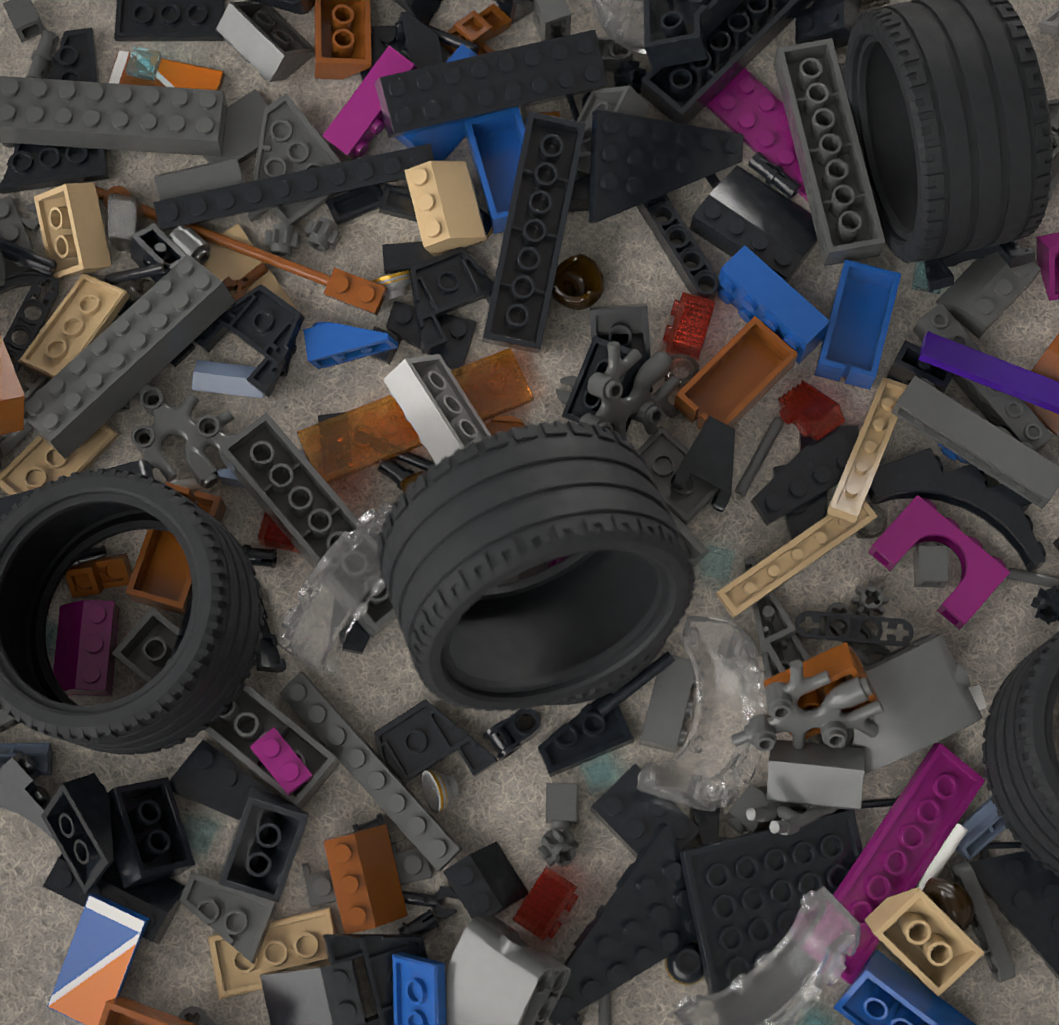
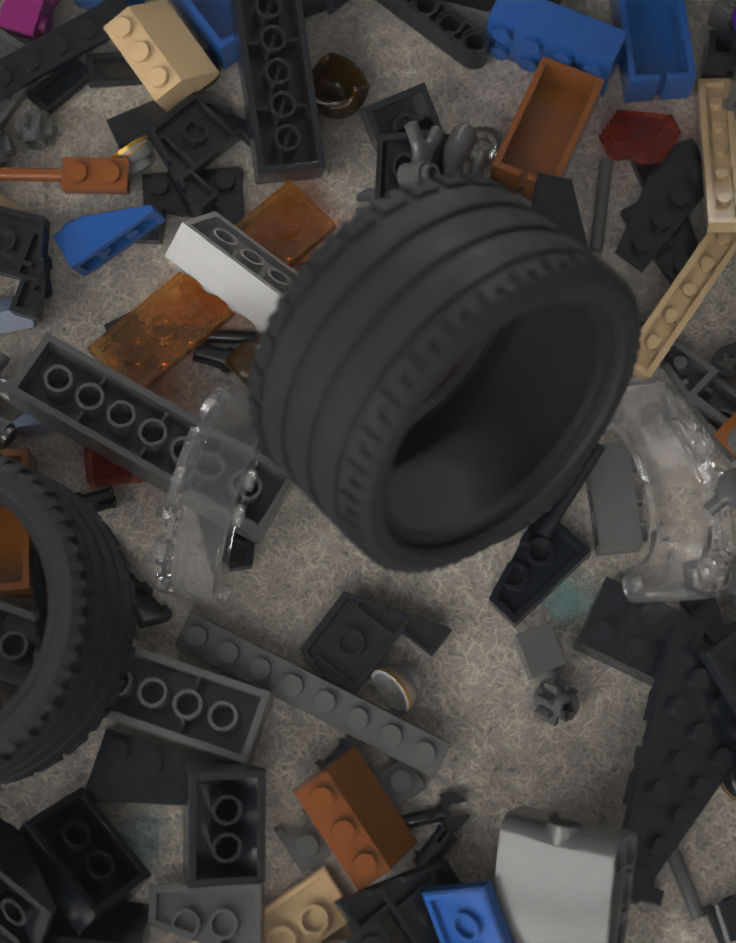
camera: 20 degrees left, 0 degrees up
magenta plate [250,727,313,796] -> none
black slope [443,841,529,919] -> none
black piece [482,708,541,761] -> none
clear red brick [512,866,579,942] -> none
clear red brick [662,292,716,361] -> none

